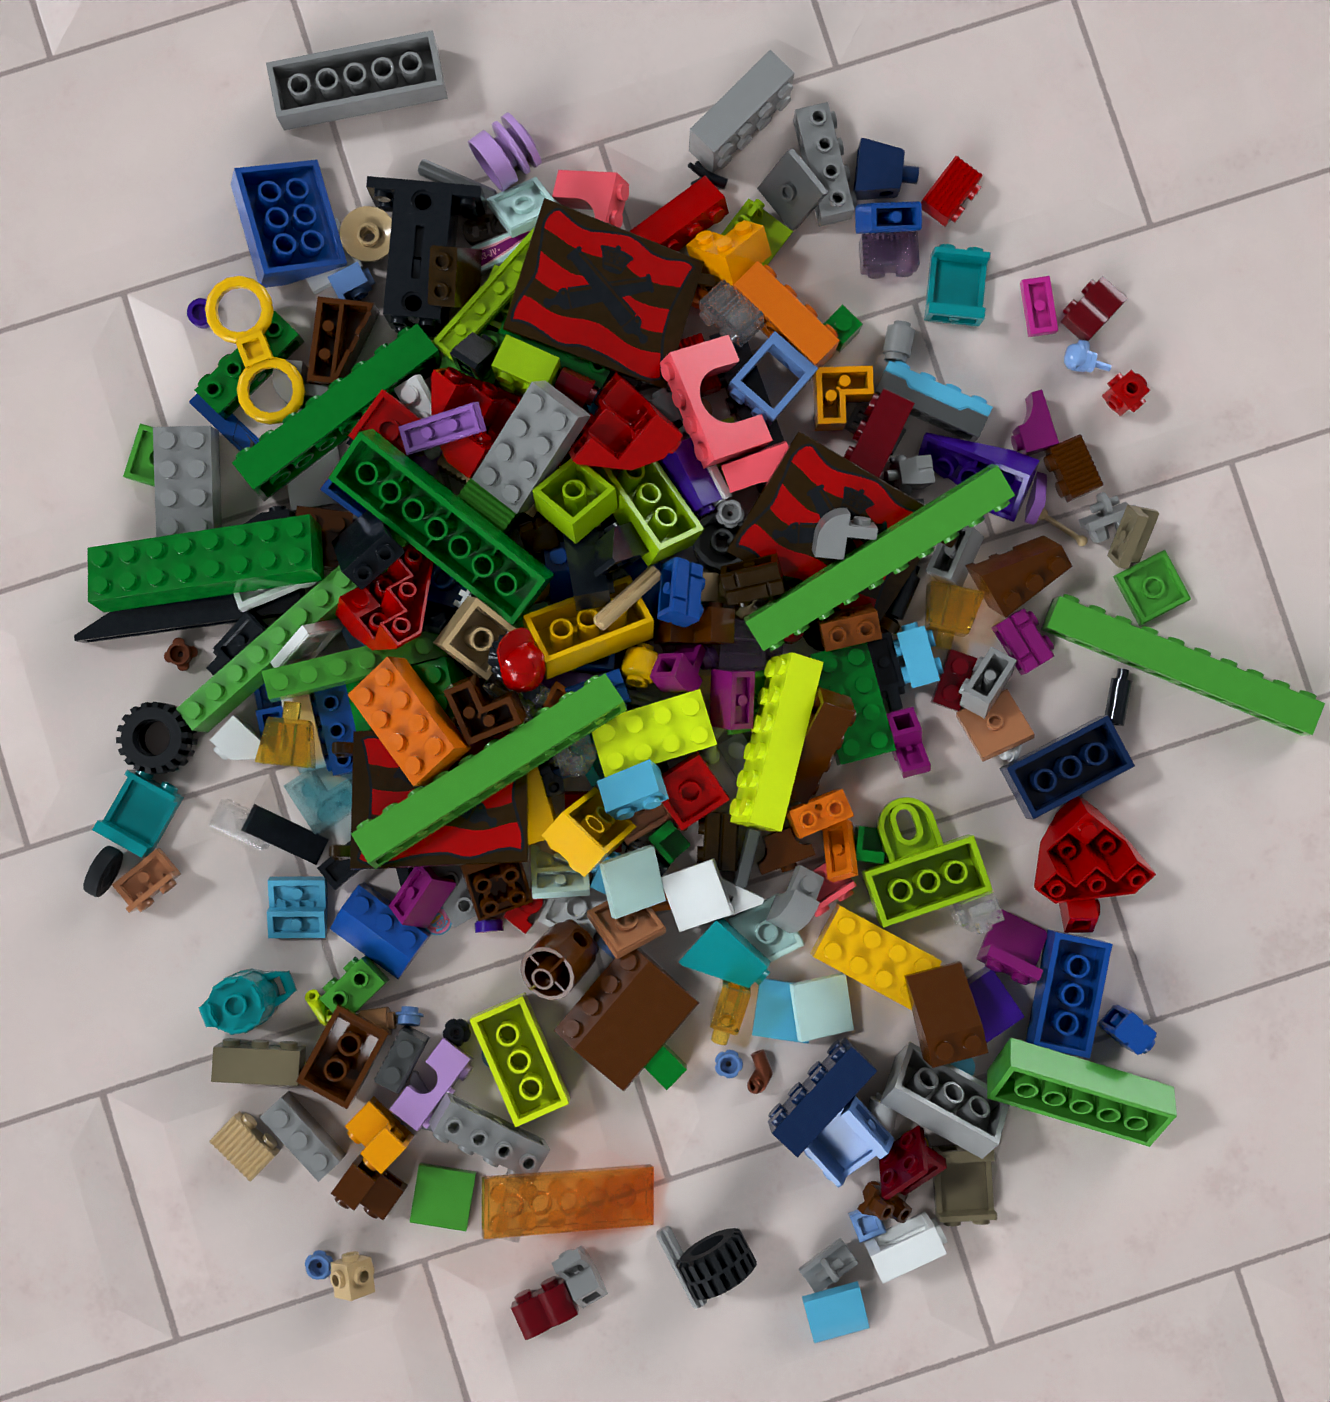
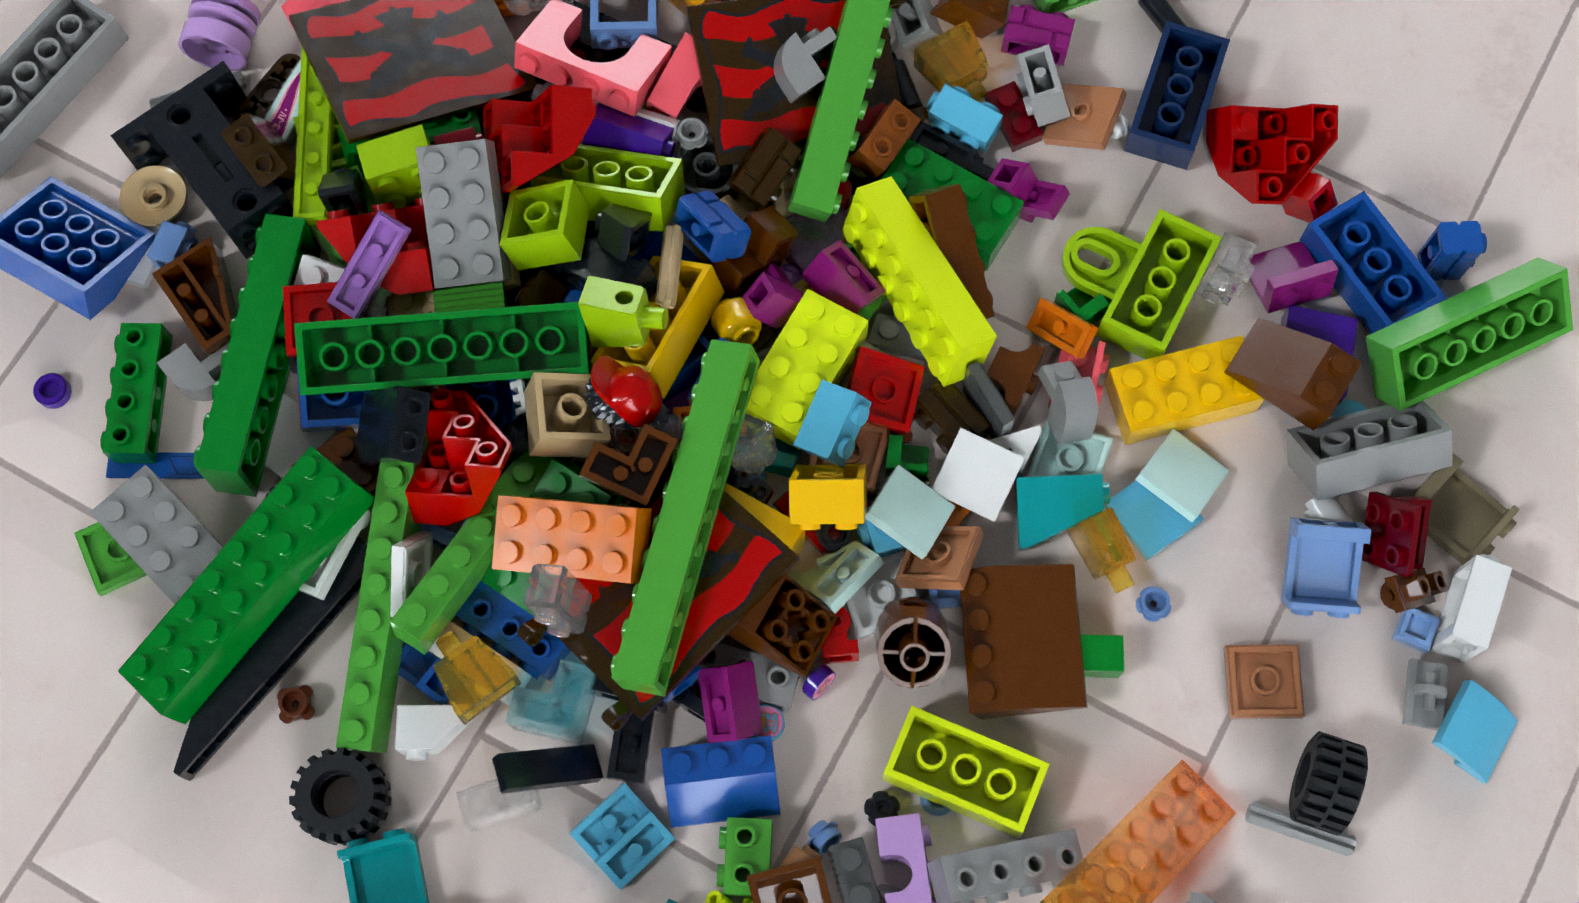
camera: 35 degrees left, 15 degrees down
yellow bar [205,276,305,425] -> none
black hinge [206,609,269,676] -> none
light aqua tile [487,177,557,238] -> none
copper arm [747,1049,773,1094] -> none
dark blue brick [768,1038,877,1158] -> none
orange window [786,789,854,839] -> none
none -> clear brick [523,564,592,638]
none -> lime torso [578,276,669,347]
none -> nougat plate [1223,645,1305,719]

